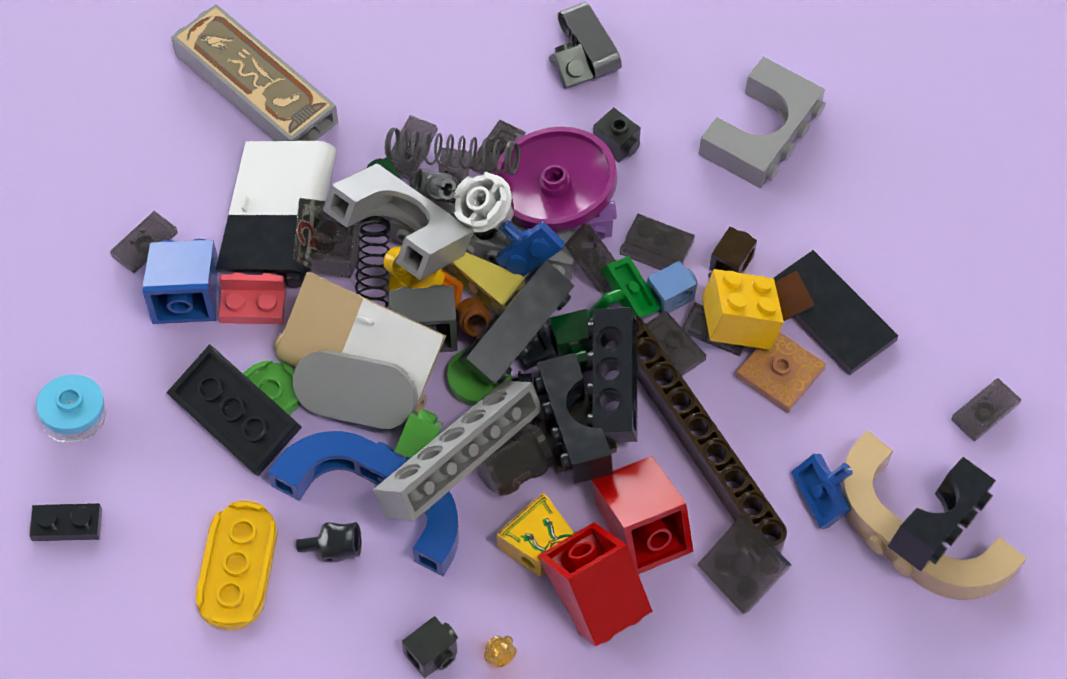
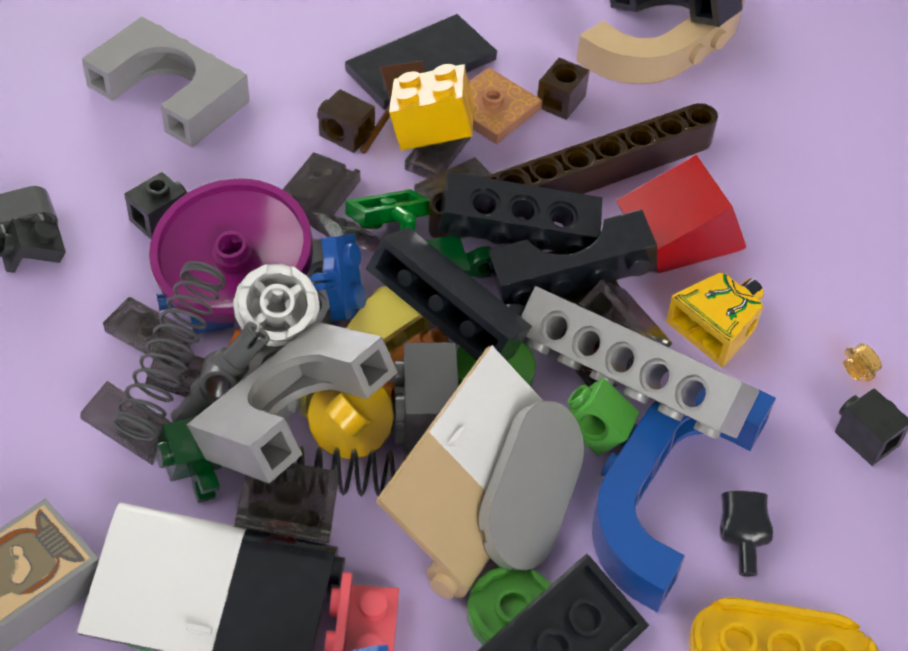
camera: 90 degrees left, 10 degrees down
red slope [538,522,653,647] -> none
medium blue brick [647,260,698,316] -> none
clear smoke plate [697,516,792,614] -> none
blue plate [791,454,853,528] -> none
none -> dark brown brick [537,57,590,120]

